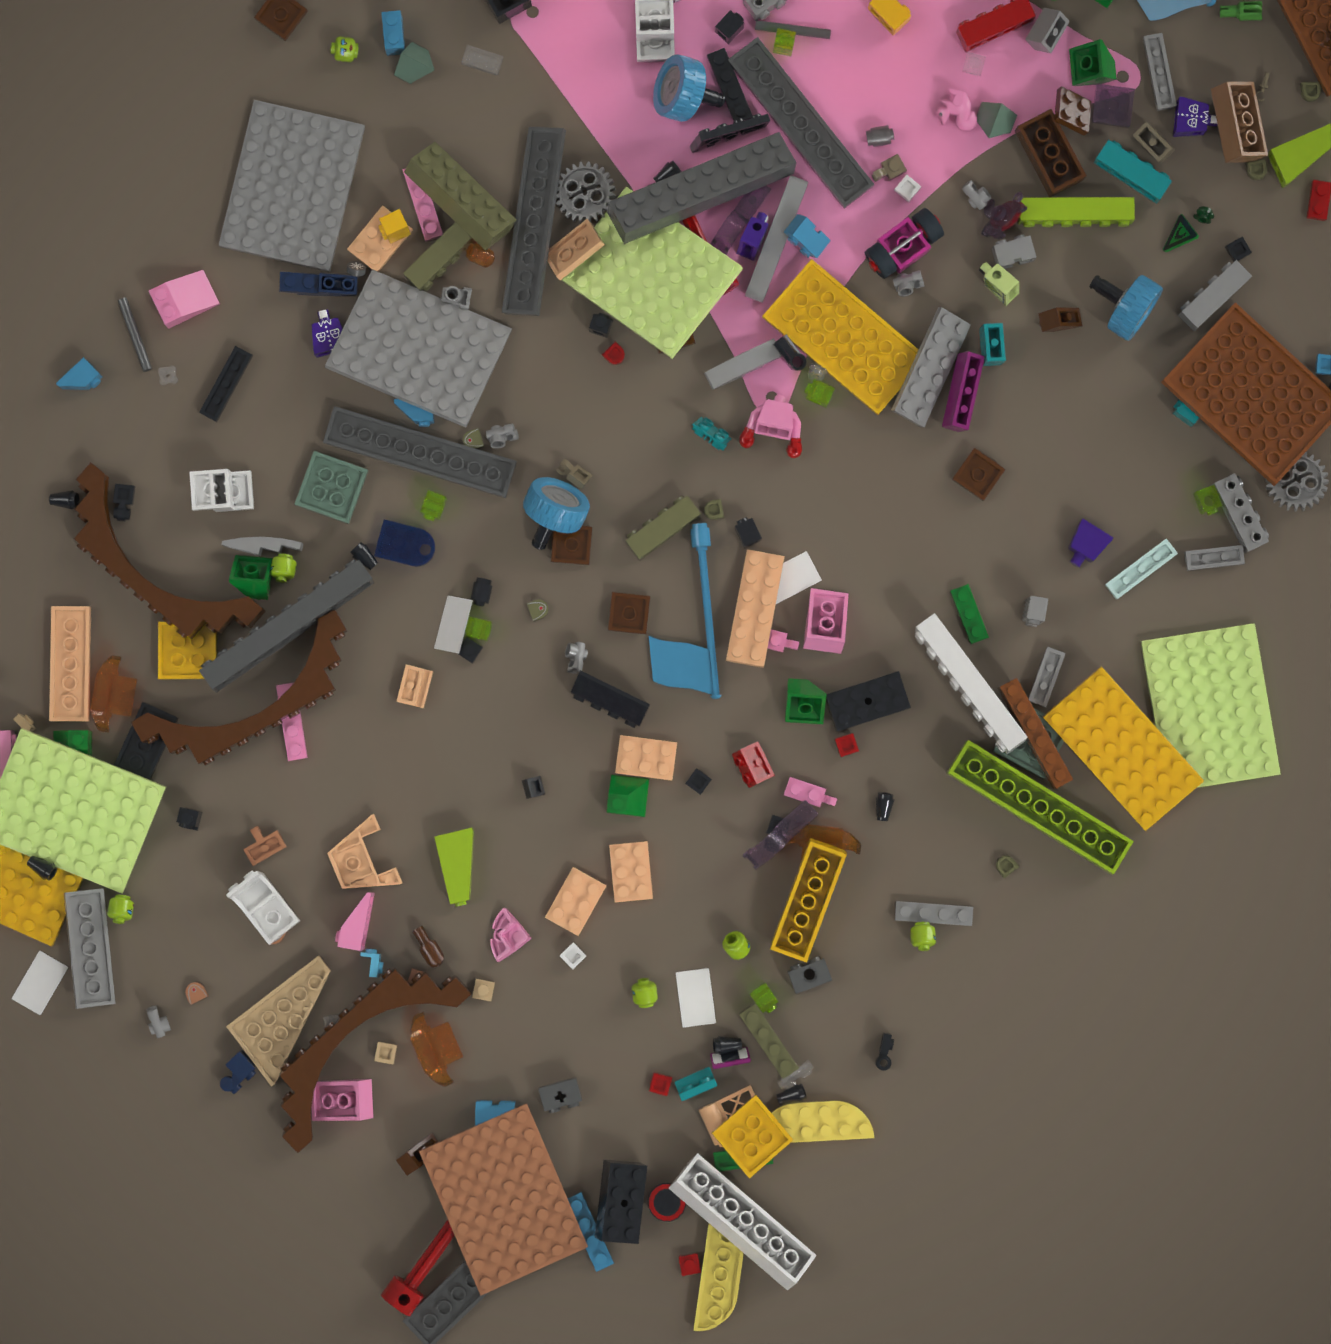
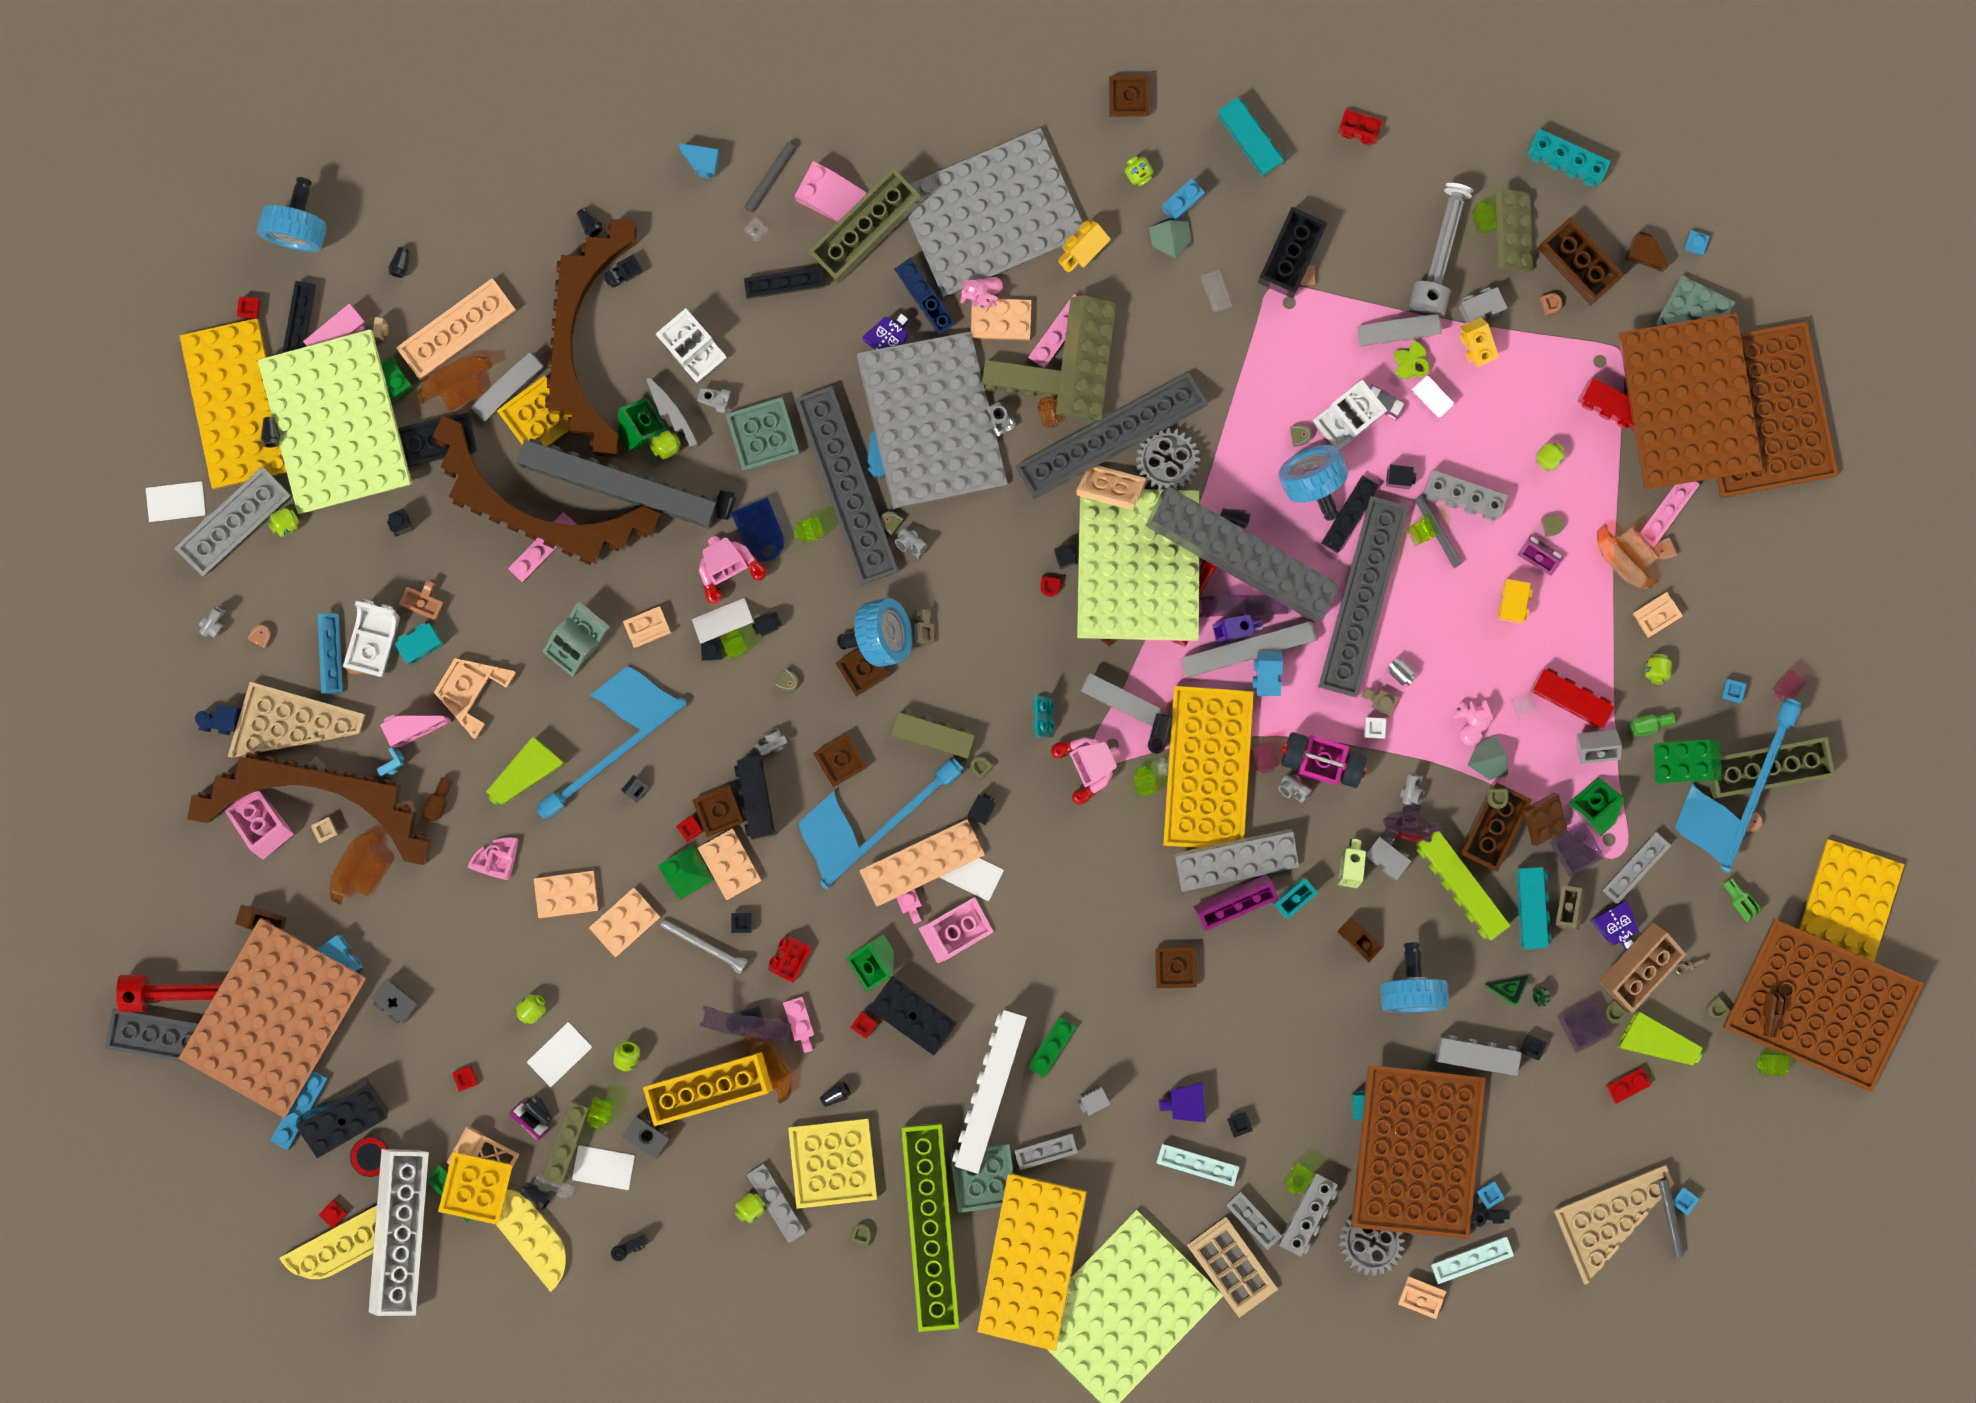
camera: 55 degrees right, 0 degrees up
dark grey tile [346,261,366,277] -> none
yellow brick [378,209,411,244] -> none
tan plate [472,978,495,1001] -> none
white plate [560,942,586,969] -> none
teal bracket [675,1067,718,1101] -> none
black wing [690,114,770,153] -> none
dark orange brick [997,678,1073,789] -> none
none -> dark azure plate [317,613,343,694]
none -> teal brick [395,622,444,666]
none -> light grey slope [471,352,544,422]
none -> dark azure flag [535,666,687,820]
none -> sand green bracket [542,601,610,677]
none -> white sticker [572,1145,635,1190]
none -> light grey piece [660,920,748,975]
none -> red tile [676,815,704,843]
none -> reddish brown plate [692,785,745,837]
none -> light grey plate [697,387,731,414]
none -> bright pink torso [699,536,767,605]
none -> light yellow plate [788,1118,877,1209]
none -> olive brick [808,168,923,283]
none -> bright pink animal [960,277,1003,308]
none -> yellow brick [1058,219,1111,272]
none -> tan piece [1187,1217,1278,1318]
none -> black plate [1227,1111,1253,1138]
none -> clear pink brick [1250,743,1277,774]
none -> olive tile [1290,425,1312,447]
none -> olive tile [1487,789,1508,809]
none -> clear purple plate [1557,999,1612,1053]

